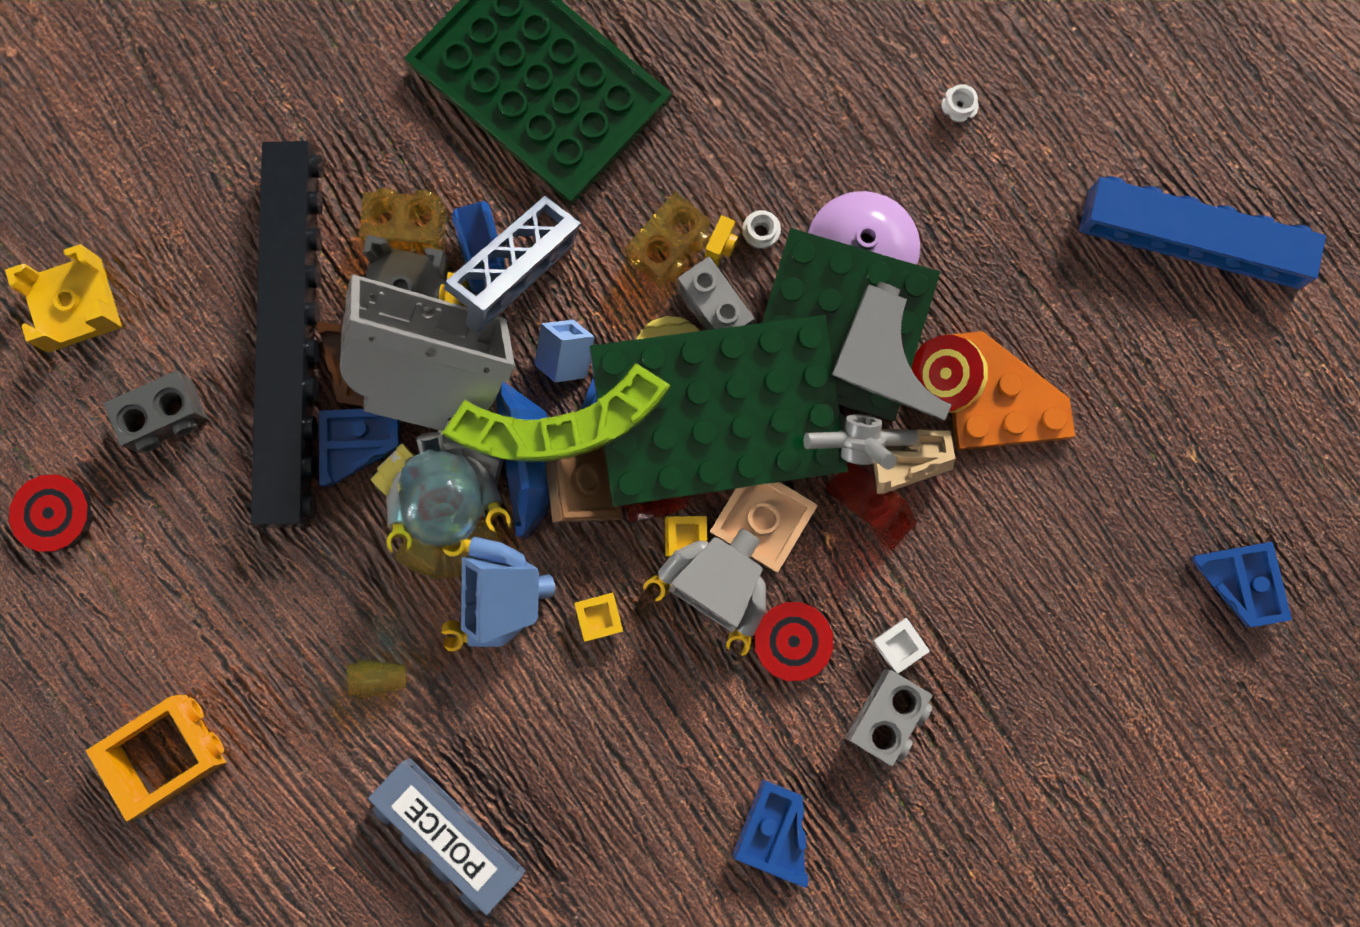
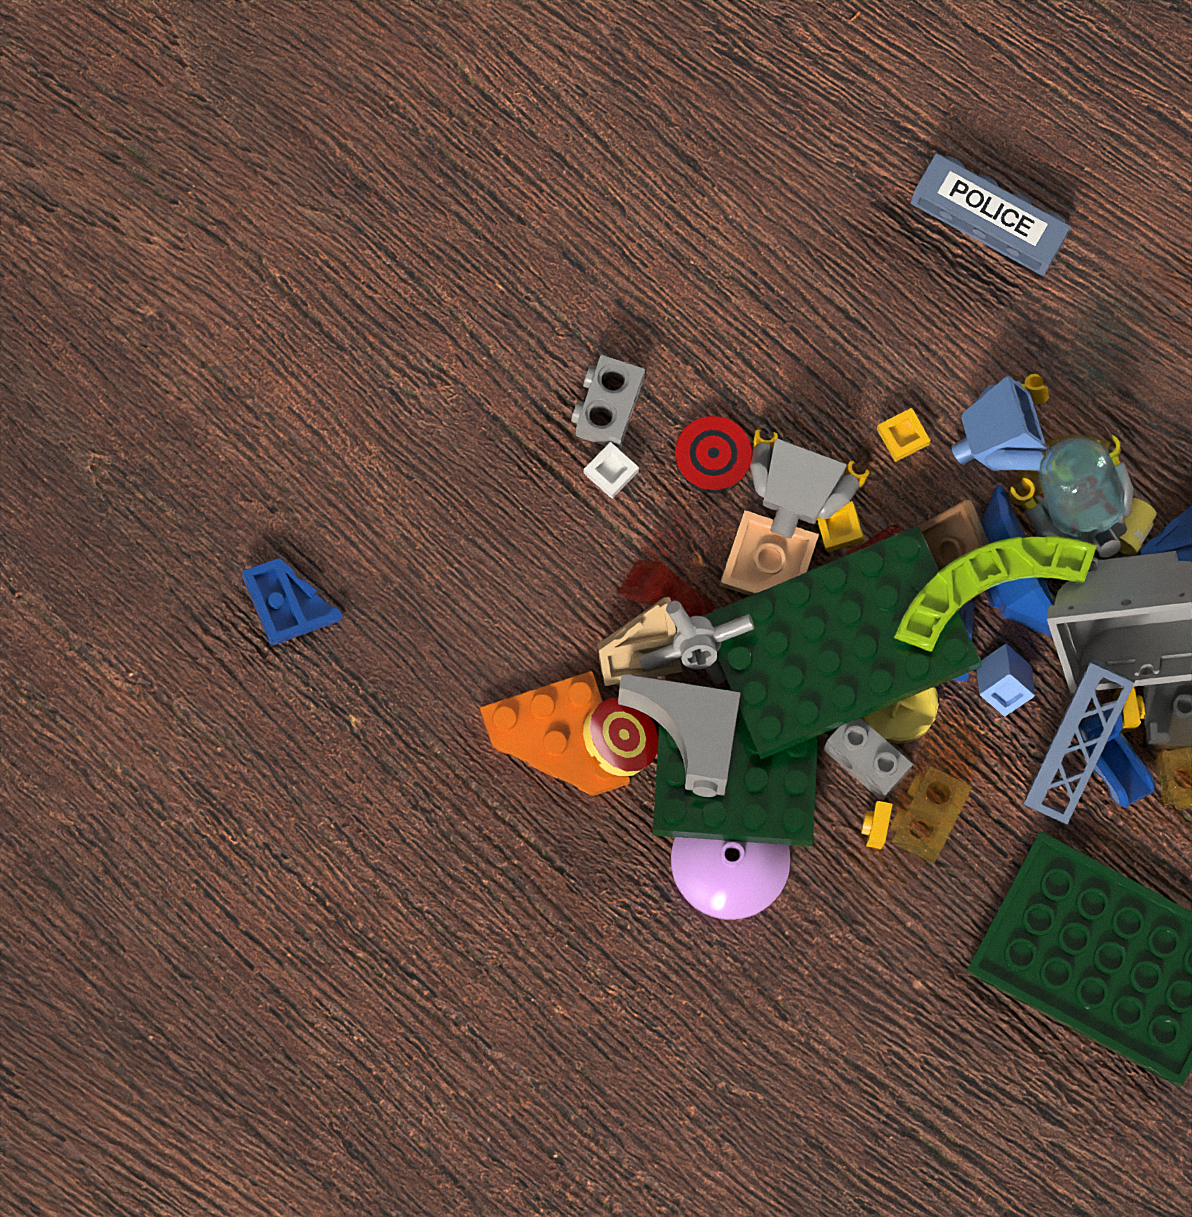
camera: 165 degrees right, 5 degrees down
clear yellow cone [347,659,407,700] -> none
blue wing [732,779,808,888] -> none
white plate [742,210,781,249] -> none
white plate [942,85,979,122] -> none
blue brick [1078,176,1326,289] -> none

